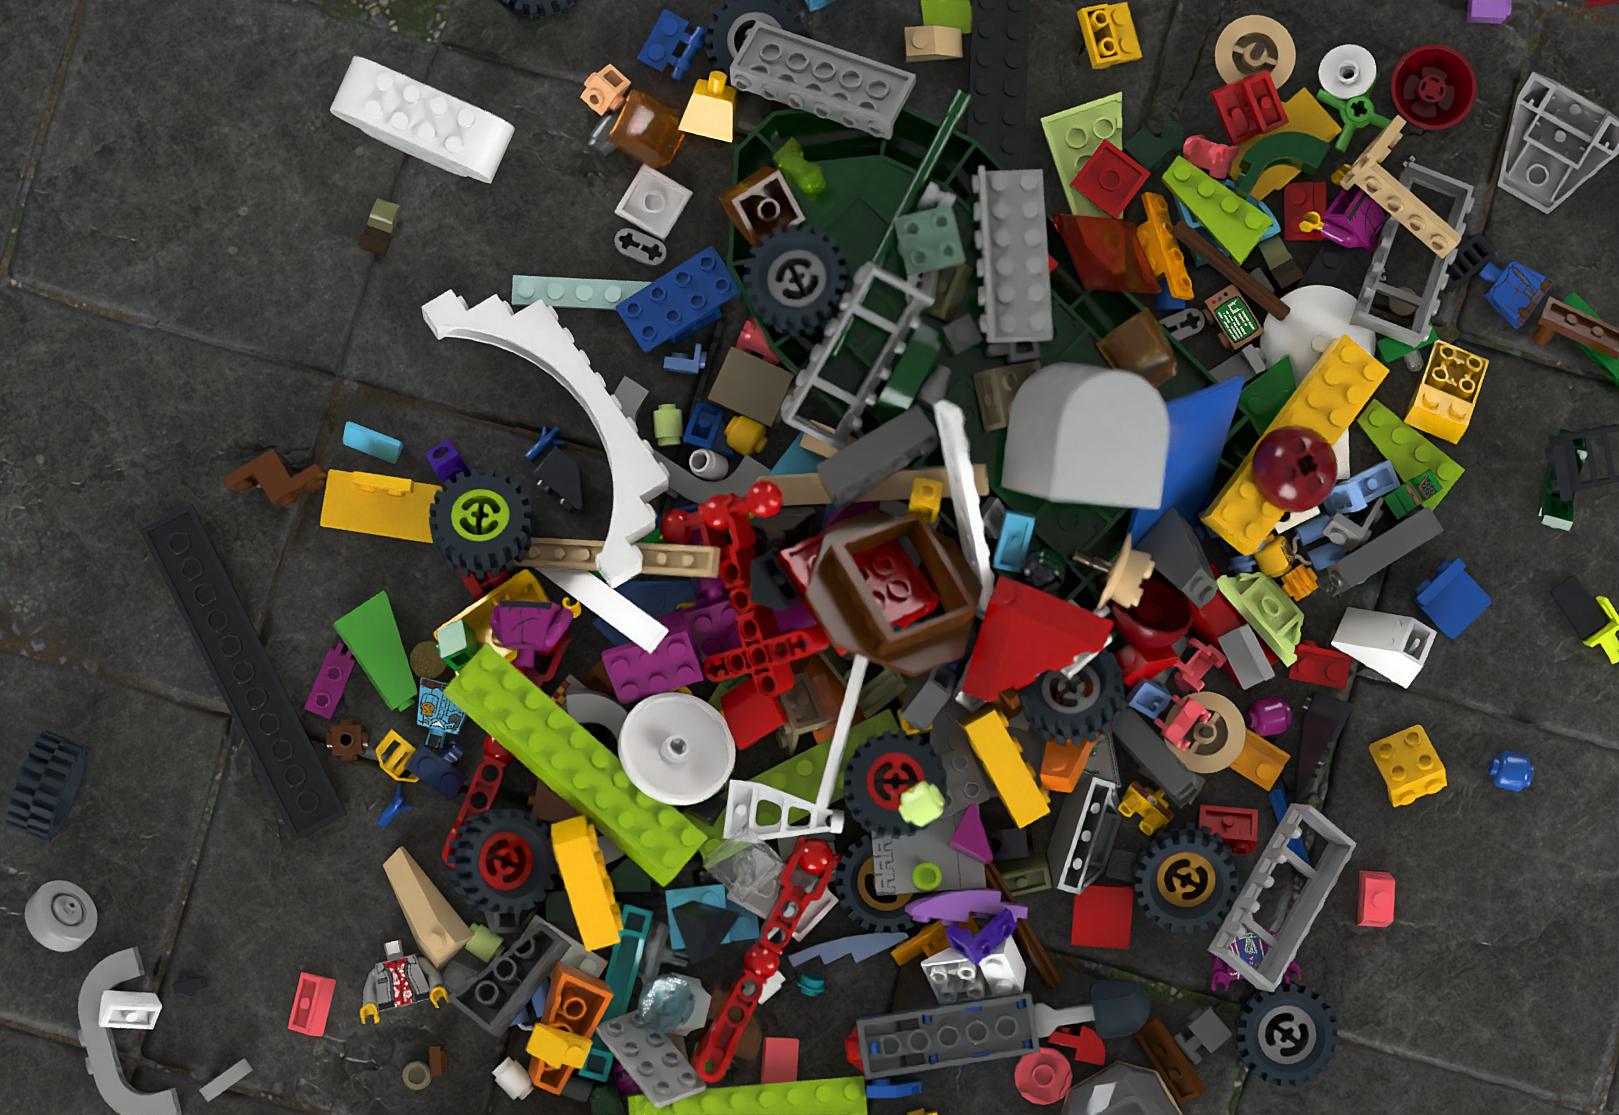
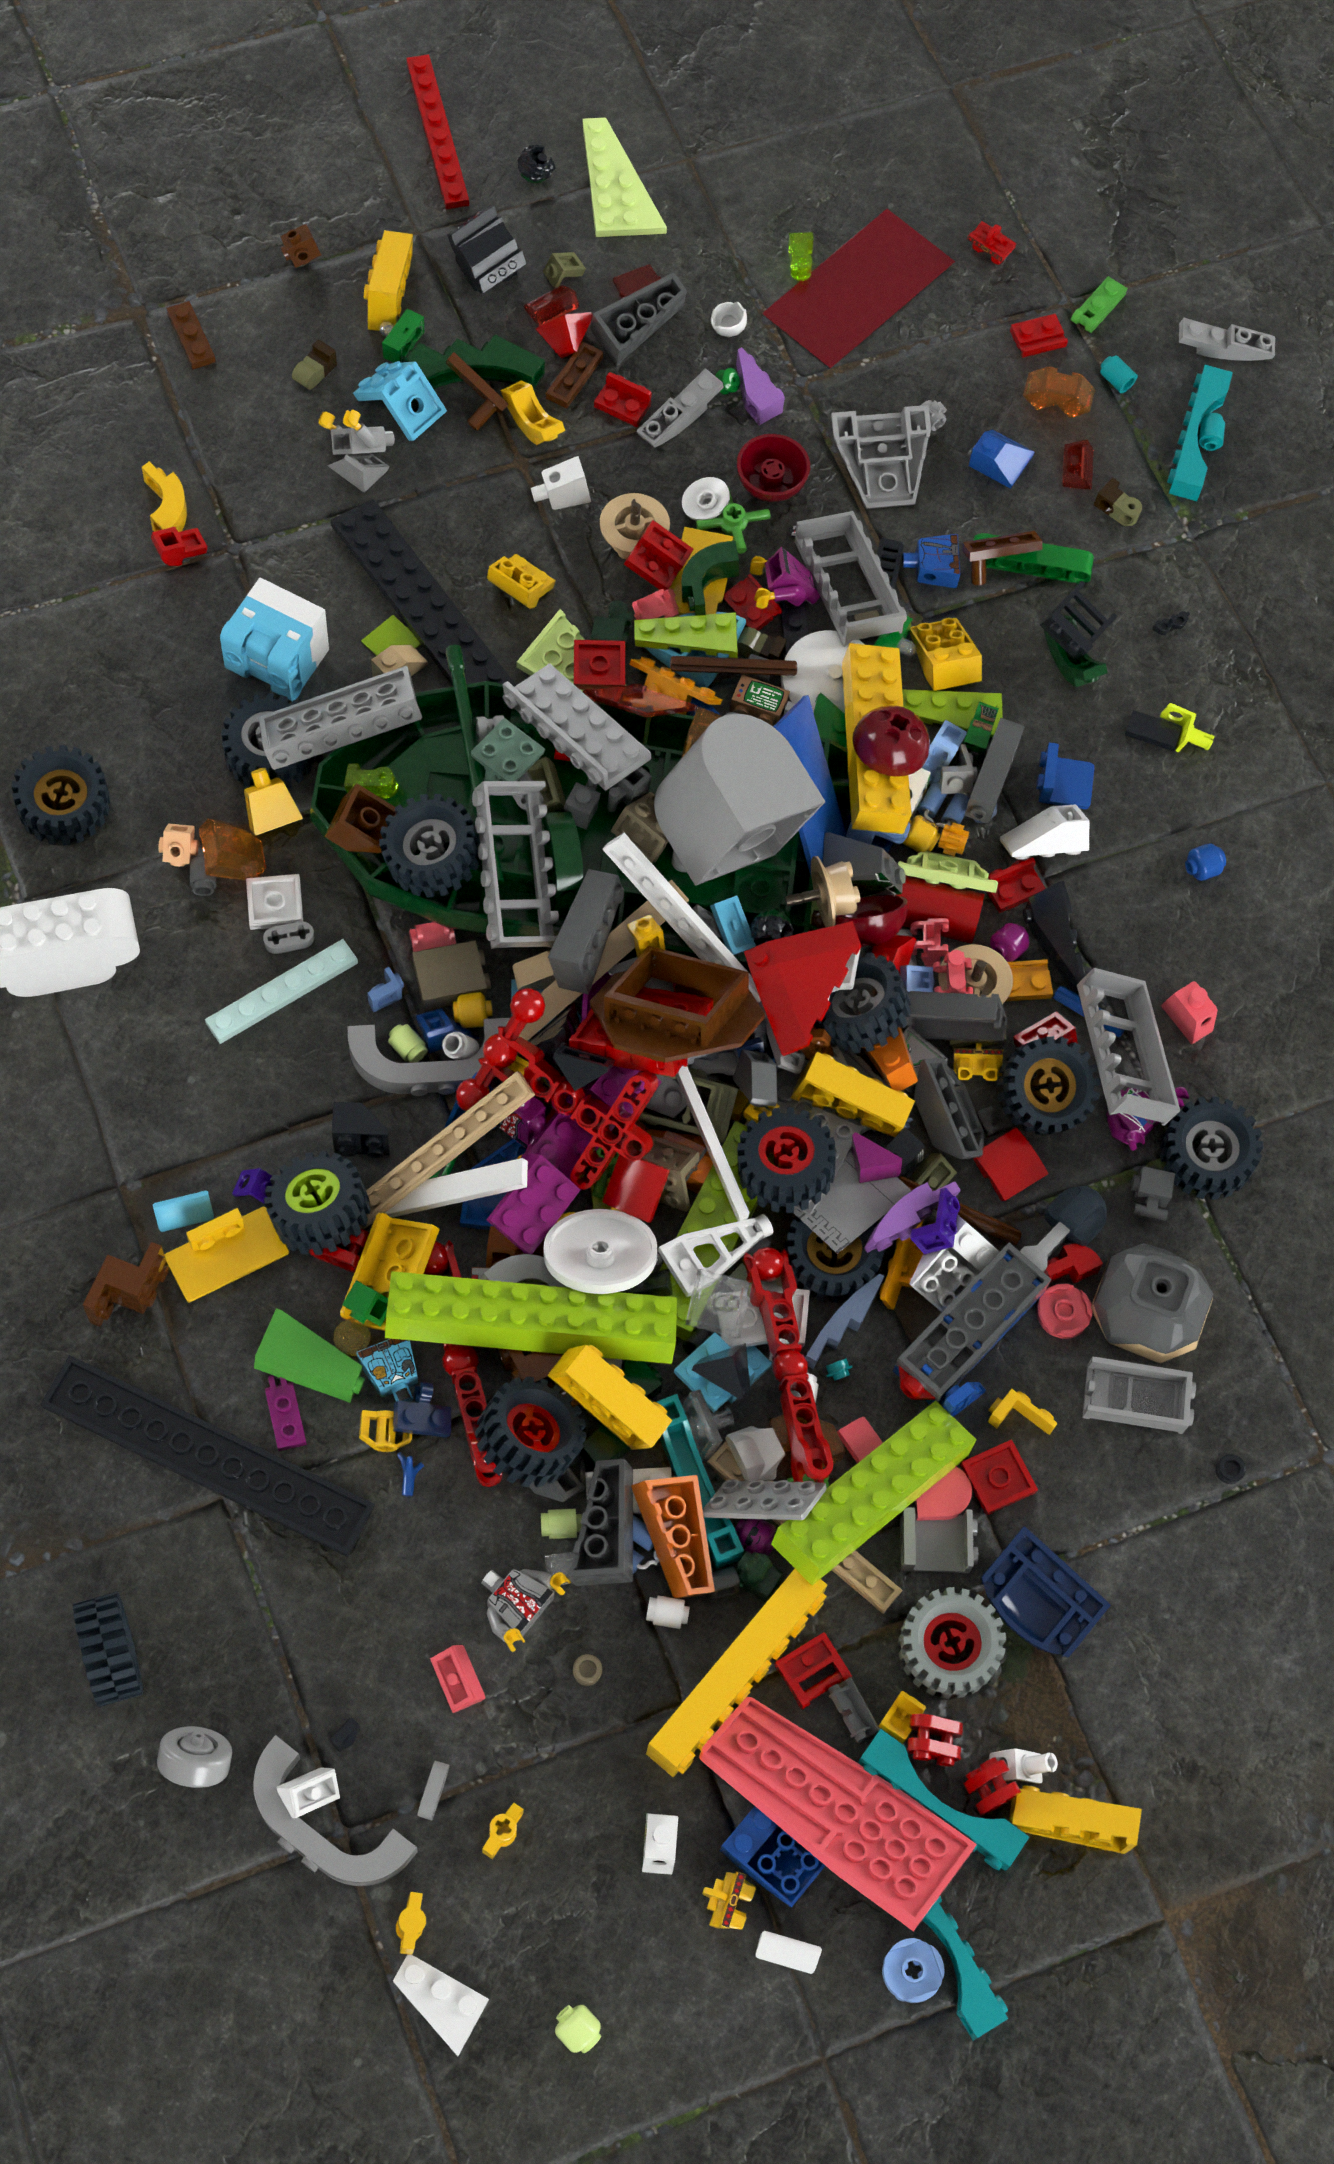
camera: 40 degrees left, 20 degrees down
reddish brown brick [326,719,369,761] -> none
leg [358,198,400,257] -> none
tan wedge [383,846,474,971] -> none
white arch [422,289,670,589] -> none
reddish brown tile [429,1044,449,1076] -> none
magenta torso [490,595,582,668] -> none
blue bar [525,426,565,463] -> none
yellow slope [526,1023,592,1069] -> none
blue bracket [616,246,740,353] -> none
blue plate [637,9,707,82] -> none
clear light blue tile [638,974,695,1033] -> none
yellowish green head [899,782,945,826] -> none
lime tile [912,862,942,892] -> none
light grey cone [915,364,952,410] -> none
reddish brown plate [1134,1016,1206,1105] -> none
light grey panel [1218,623,1275,689] -> none
medium blue plate [1228,554,1257,575] -> none
tan bracket [1339,115,1461,259] -> none
yellow bracket [1369,725,1447,807] -> none

